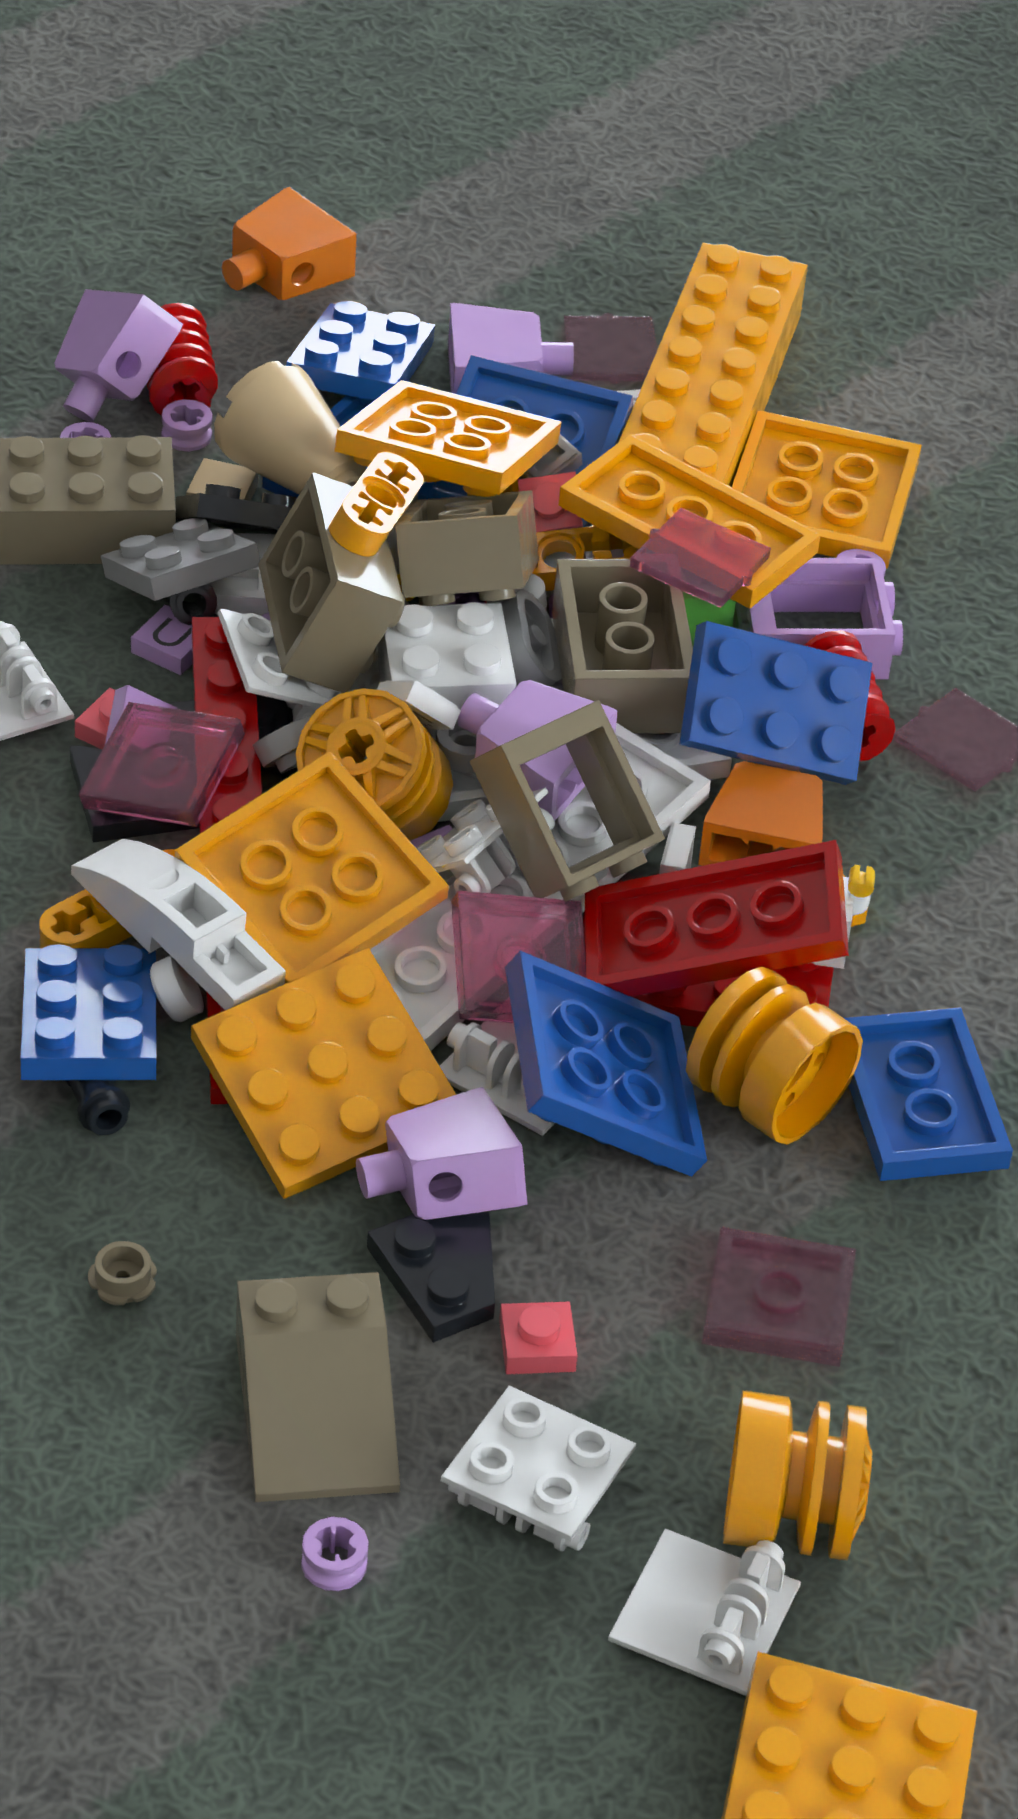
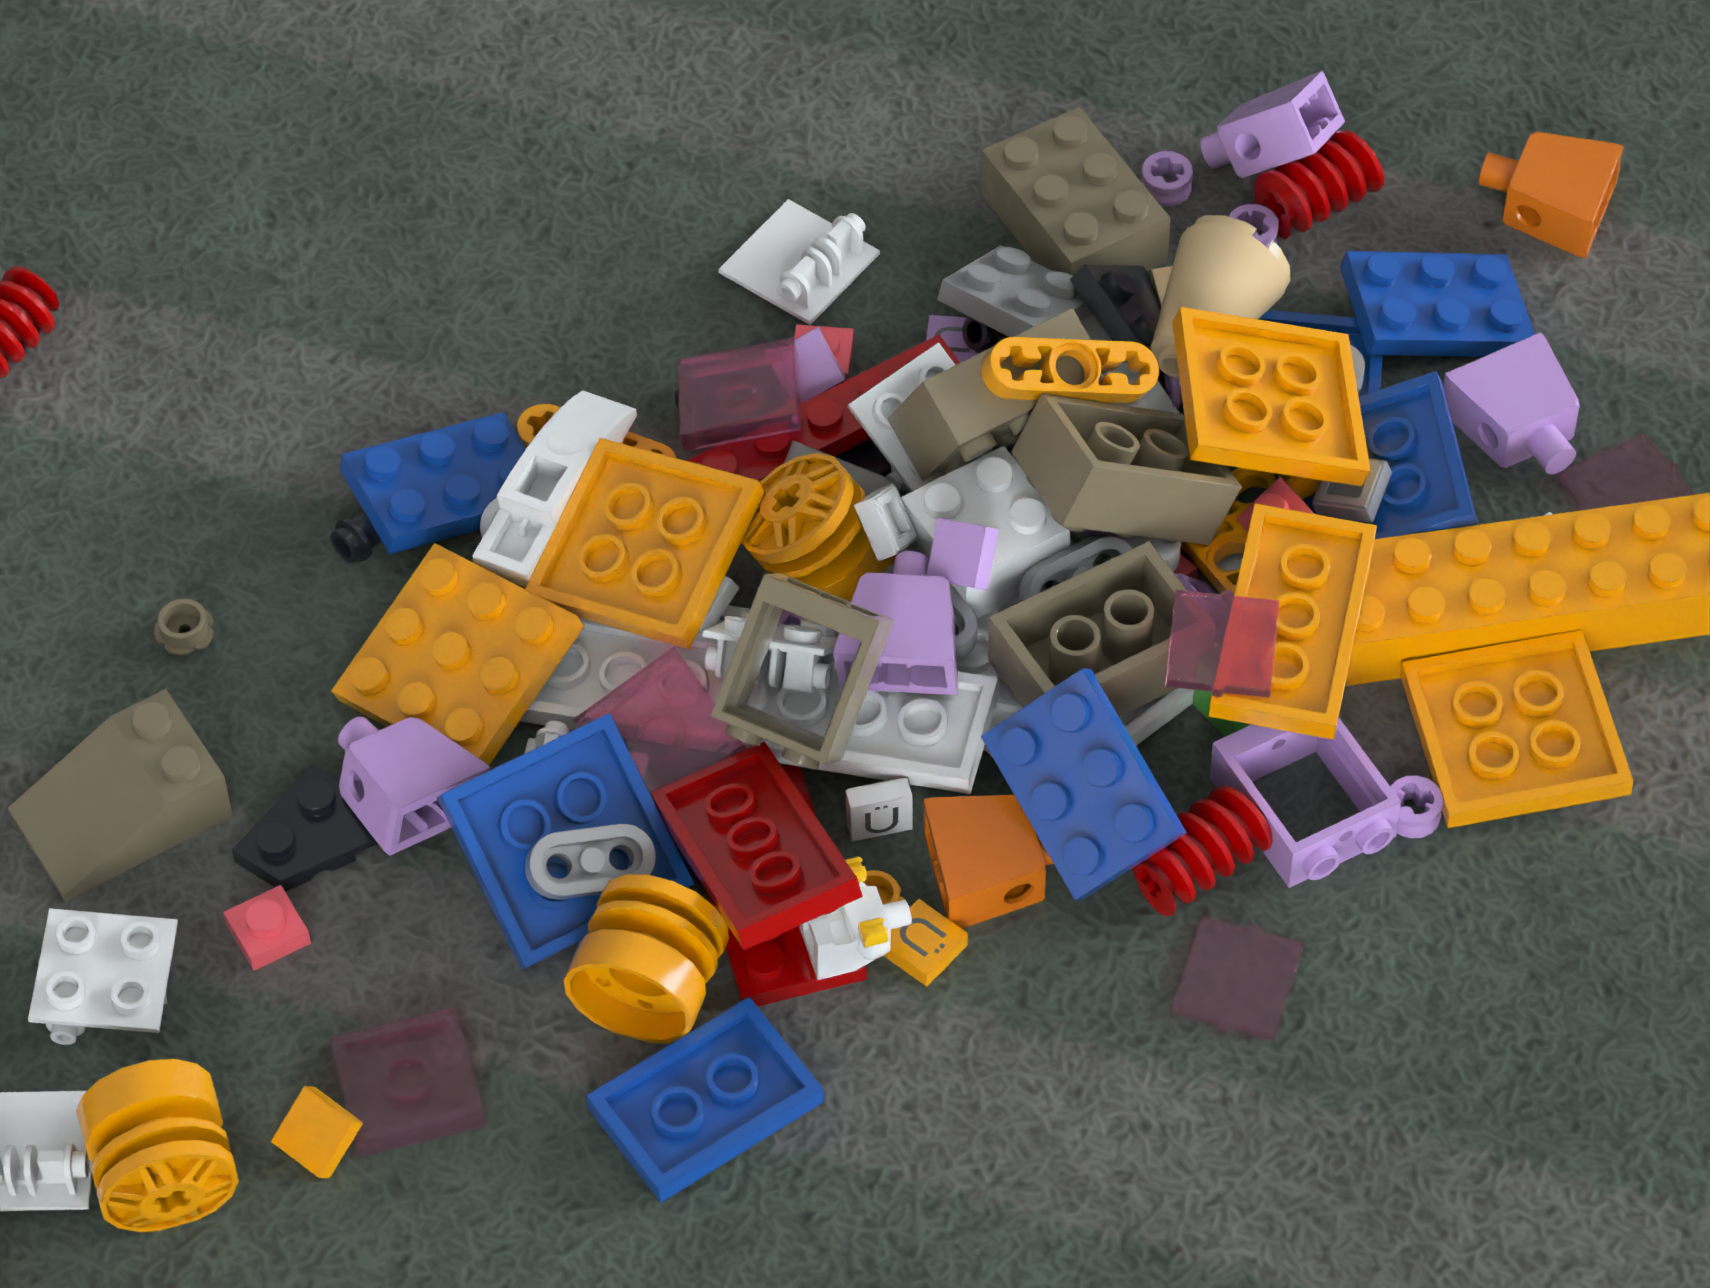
camera: 70 degrees right, 10 degrees up
none -> light orange tile [271,1086,363,1178]
none -> light grey plate [525,824,656,900]
none -> lavender tile [926,518,999,590]

